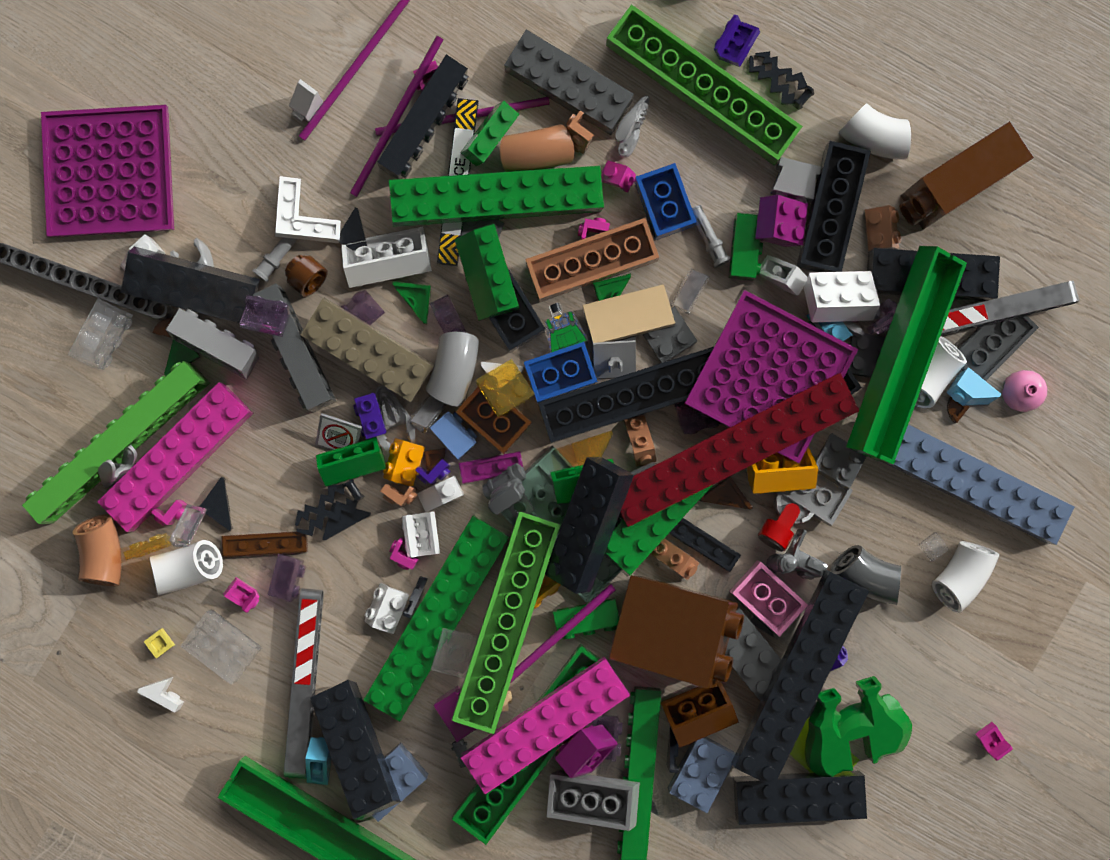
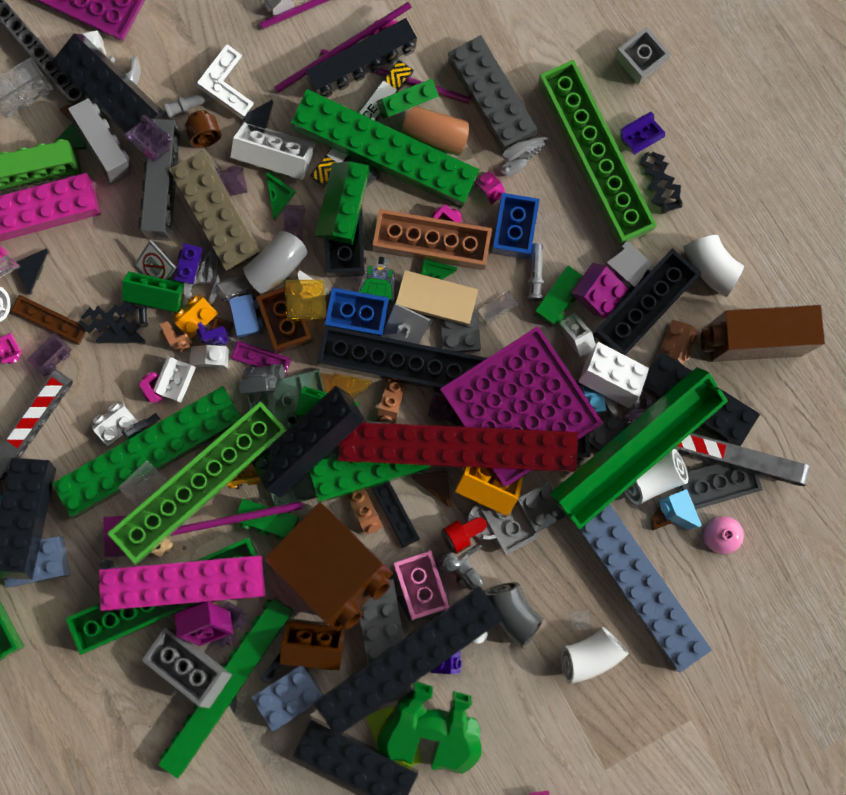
camera: 30 degrees right, 5 degrees down
nougat bracket [566,111,594,154] -> none

